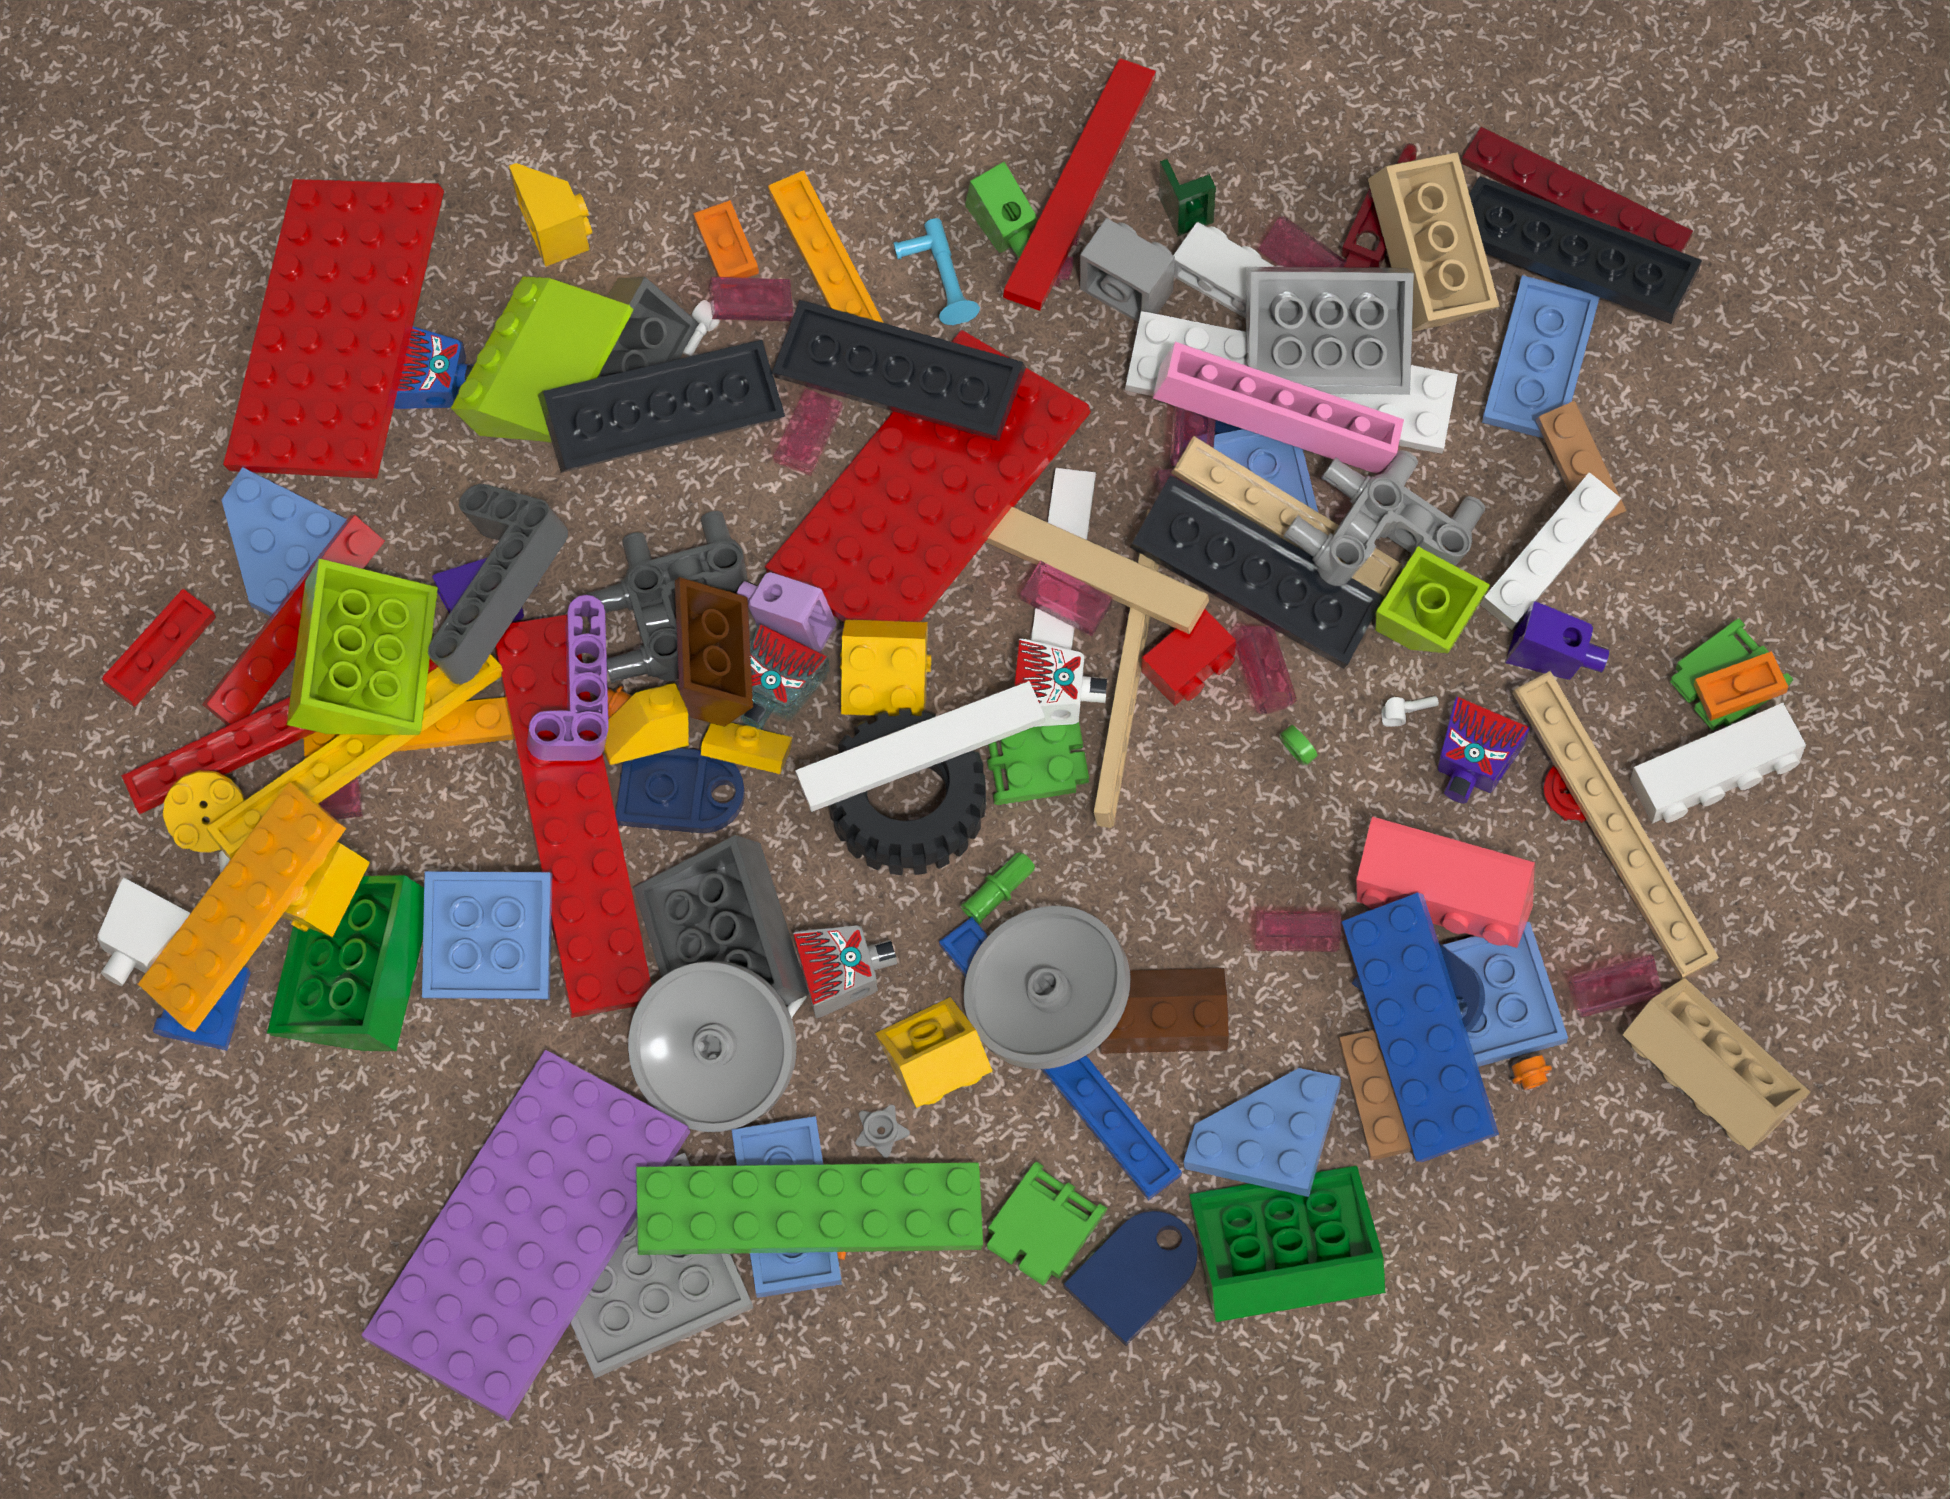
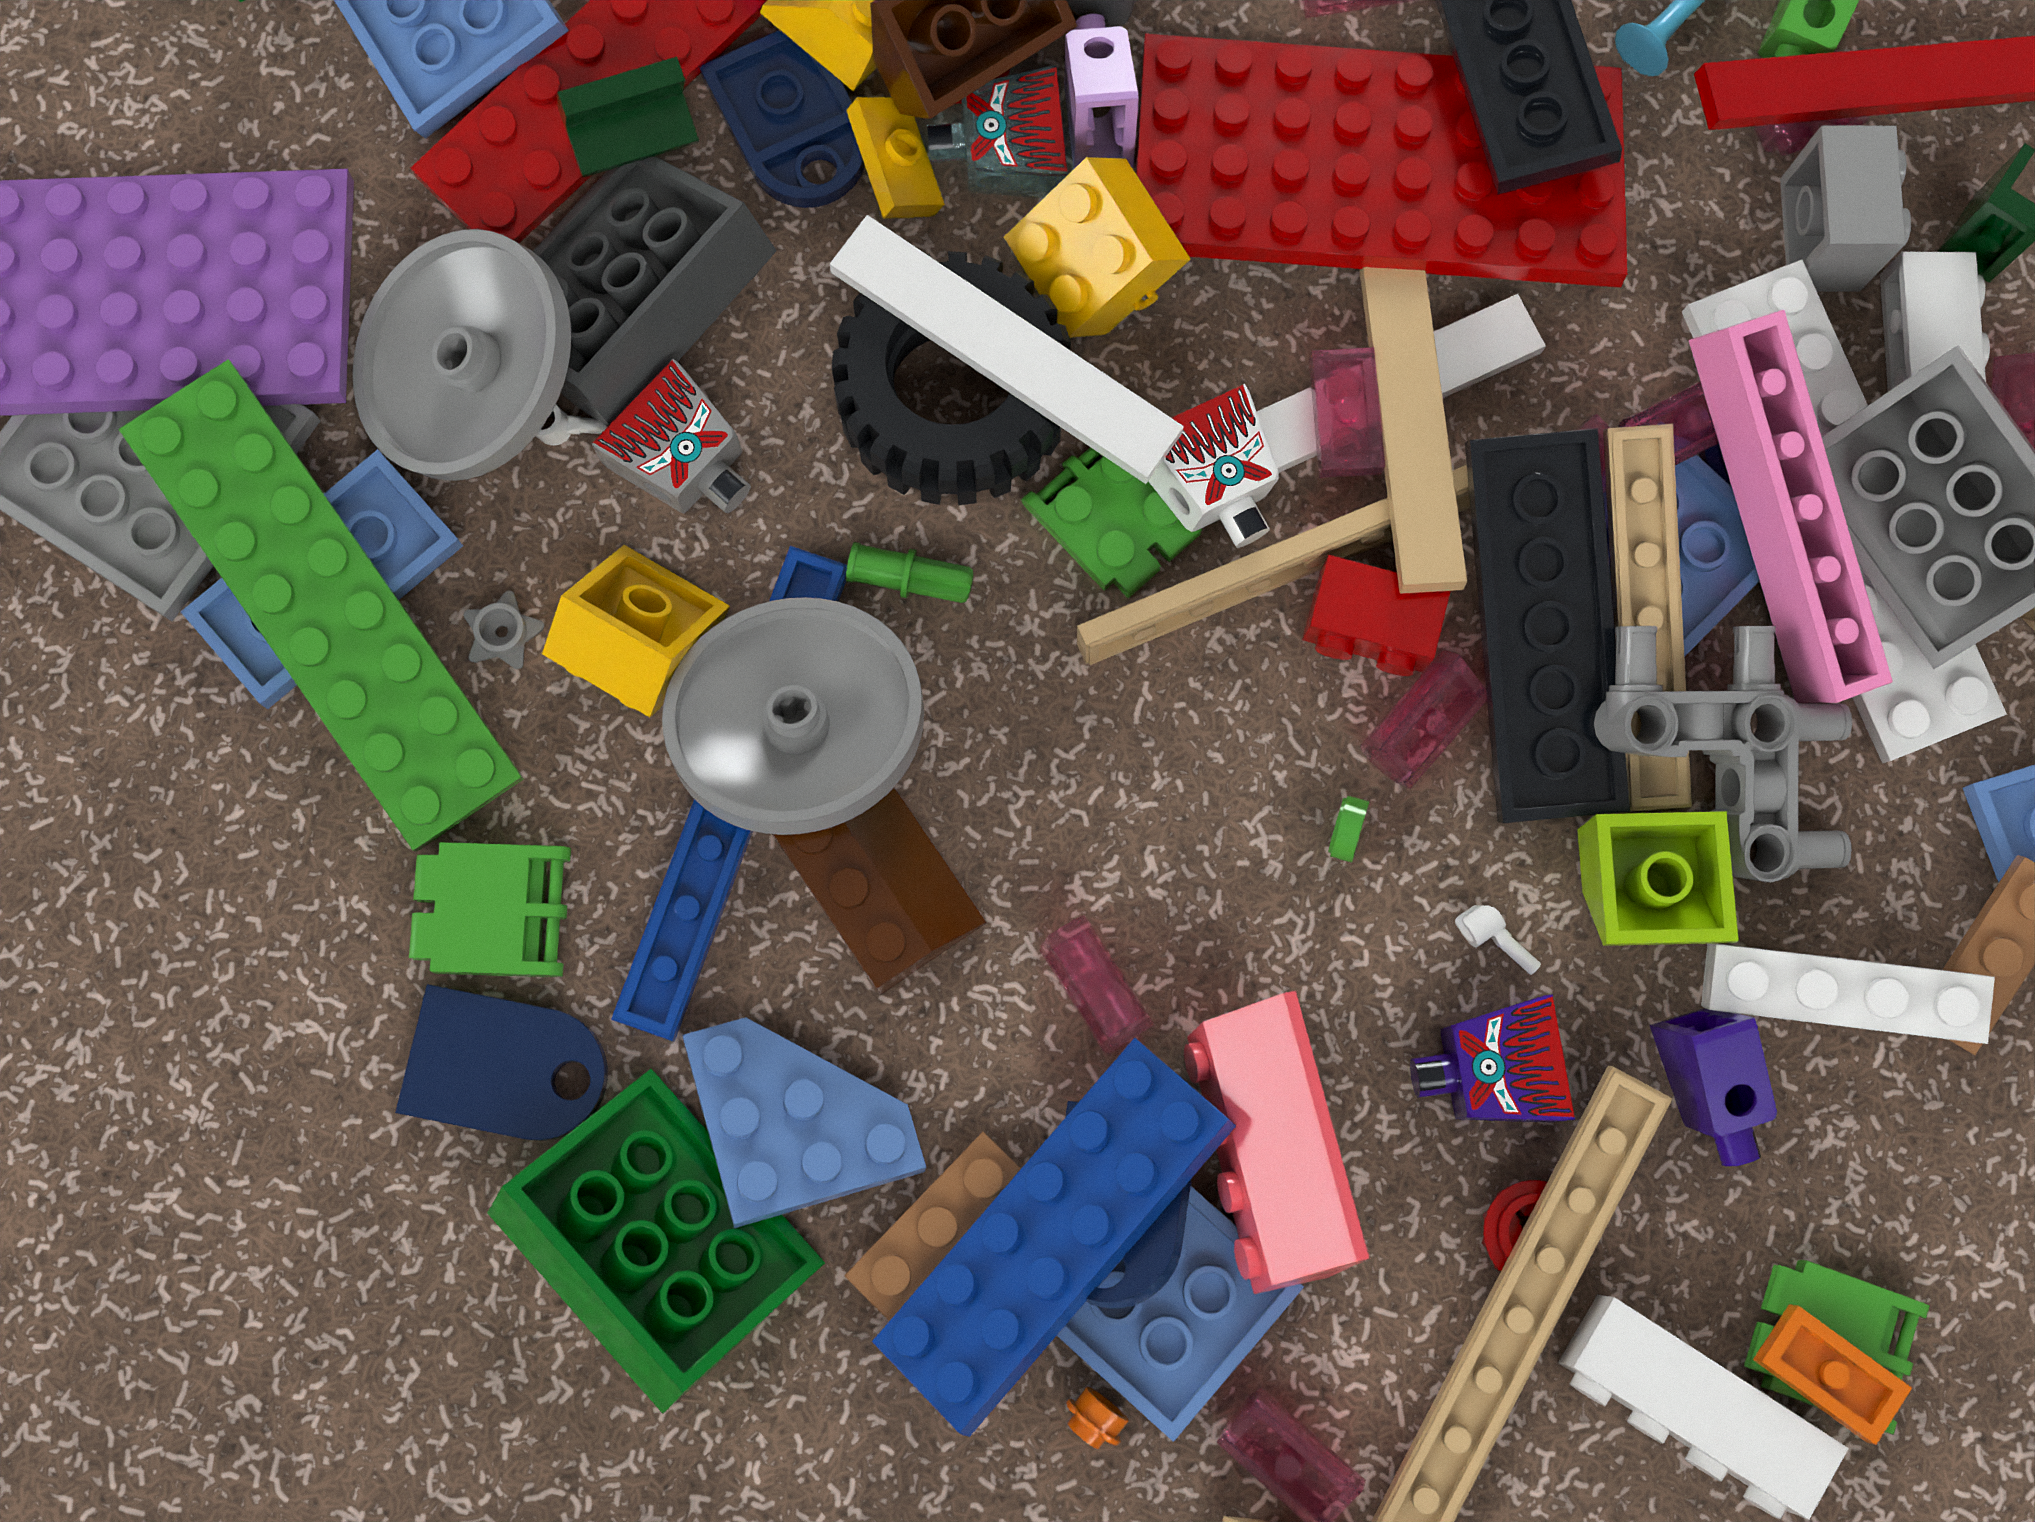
camera: 50 degrees right, 10 degrees up
none -> dark green panel [557,57,699,178]

